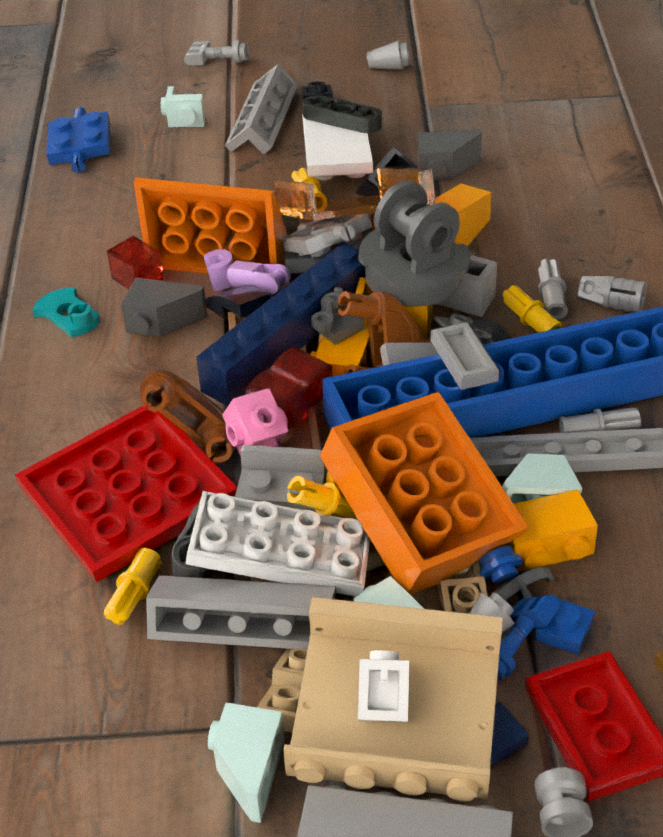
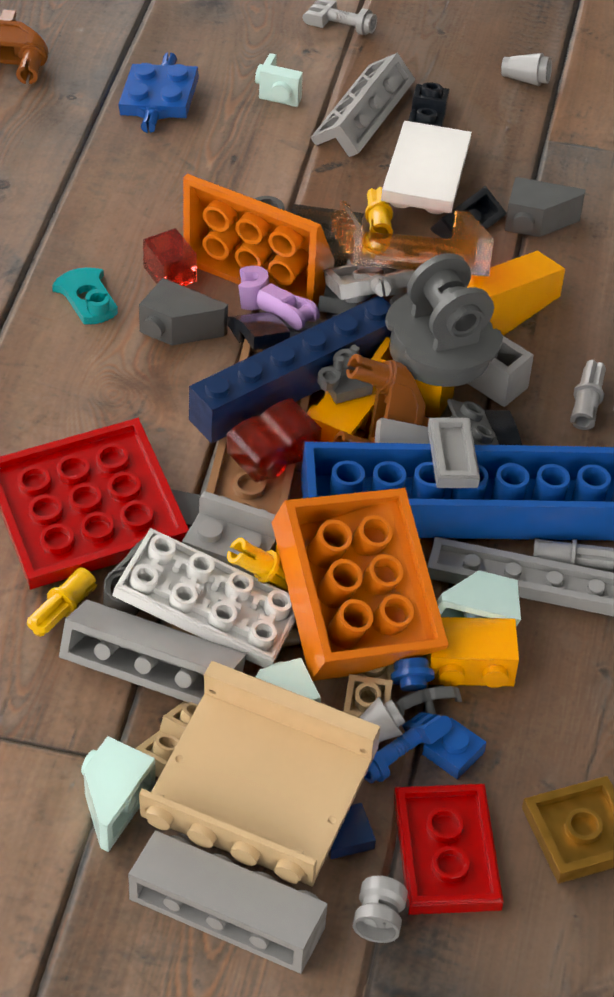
camera: 10 degrees right, 5 degrees up
dark orange connector [140,370,236,463] -> none
bright pink brick [222,388,289,457] -> none
pearl dark grey beam [302,95,382,133] -> none
white bracket [358,651,409,722] -> none
yellow axle [502,285,564,333] -> none

